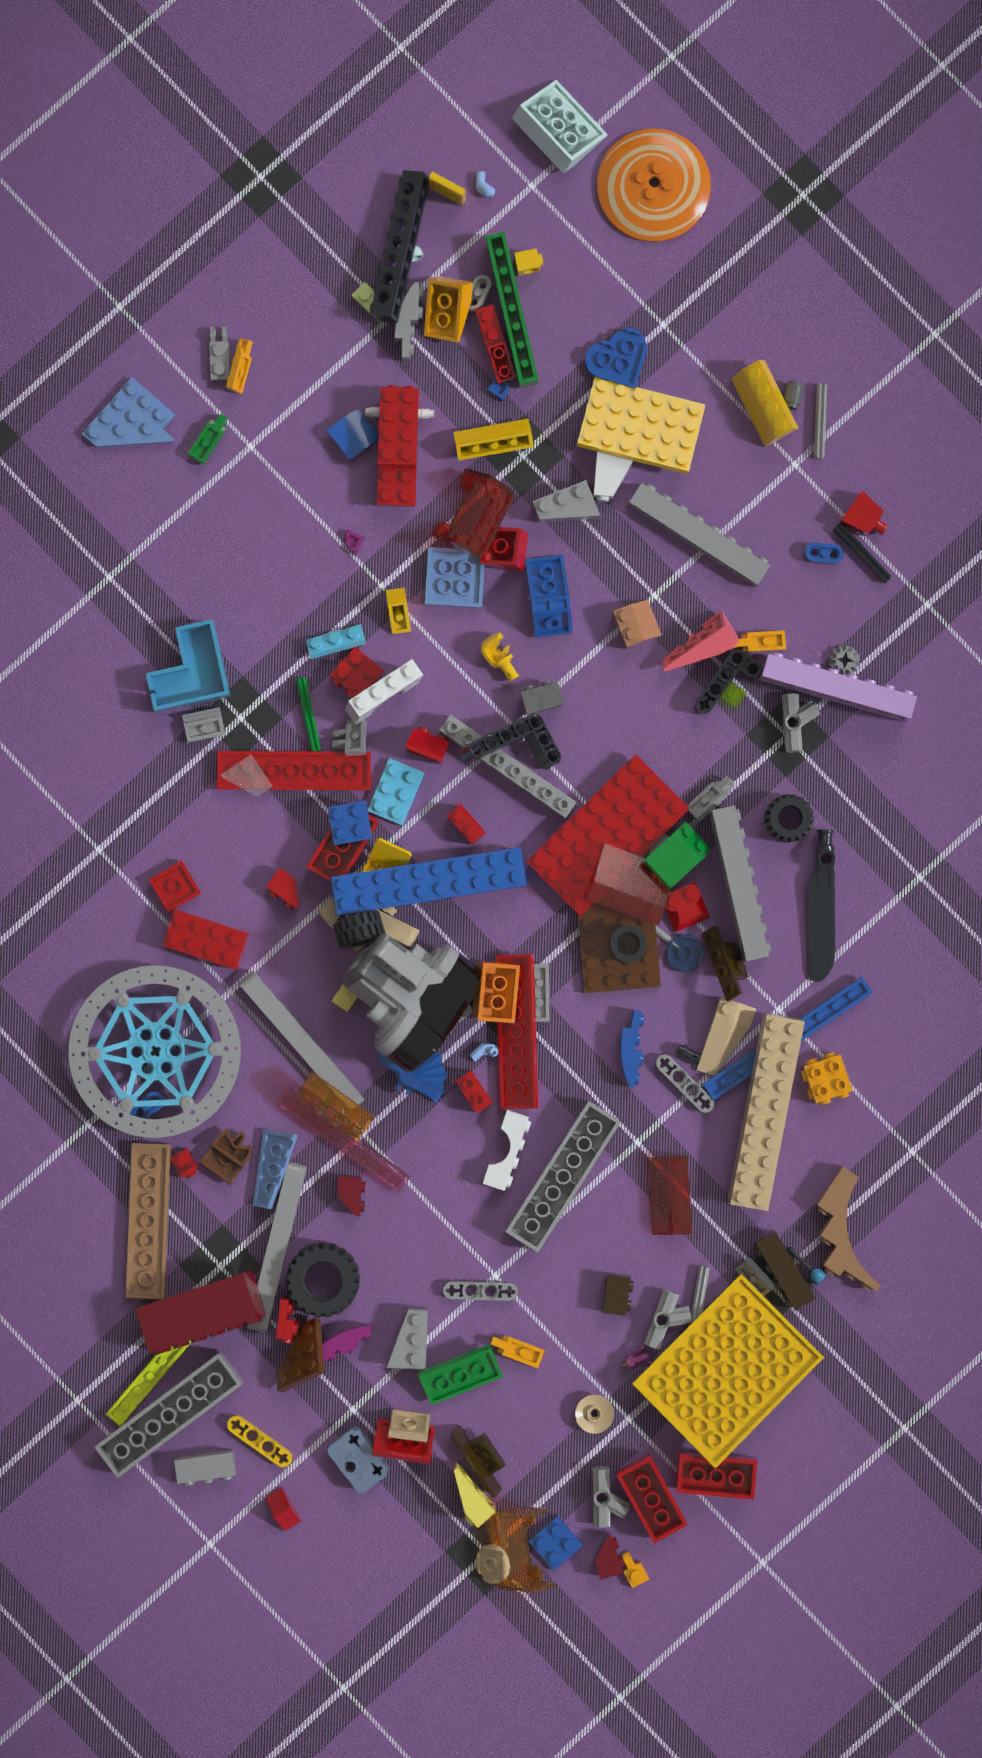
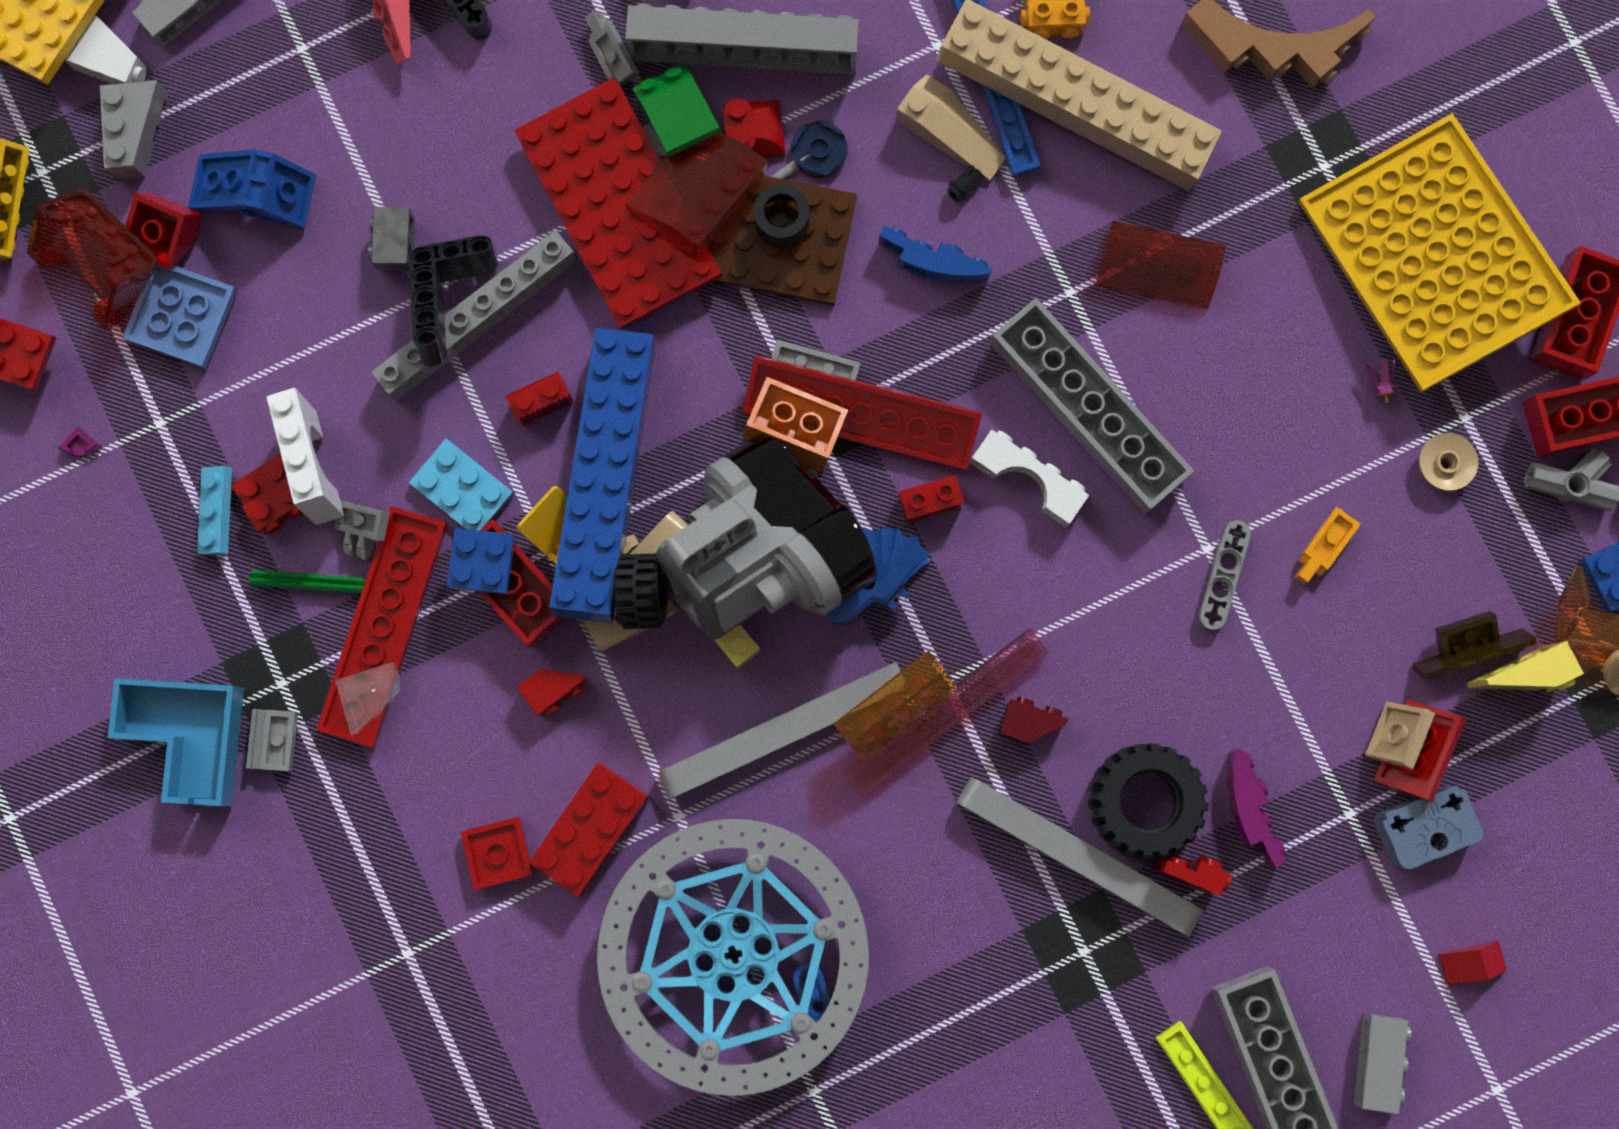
camera: 70 degrees left, 5 degrees down
medium nougat plate [126,1143,171,1299] -> none
dark red brick [135,1271,266,1355] -> none
red bracket [170,1148,199,1179] -> none
reddish brown plate [199,1128,252,1185] -> none
yellow beam [227,1415,292,1467] -> none
medium blue wing [253,1129,298,1209] -> none
reddish brown plate [276,1318,324,1393] -> none
yellow slope [386,587,411,634] -> none
light grey wedge [387,1308,428,1369] -> none
red slope [405,727,450,765] -> none
green piece [417,1344,503,1406] -> none
light blue arm [470,1043,498,1062] -> none
yellow piece [481,632,519,682] -> none
dark brown brick [602,1273,634,1316] -> none
nougat slope [612,600,662,649] -> none
light grey piece [644,1289,692,1350] -> none
light grey beam [656,1054,714,1113] -> none
light grey axle [691,1266,710,1322] -> none
dark brown bracket [702,926,749,1002] -> none
flat silver plate [735,1257,776,1296] -> none
dark brown brick [754,1230,815,1310] -> none
hinge [787,1247,827,1286] -> none

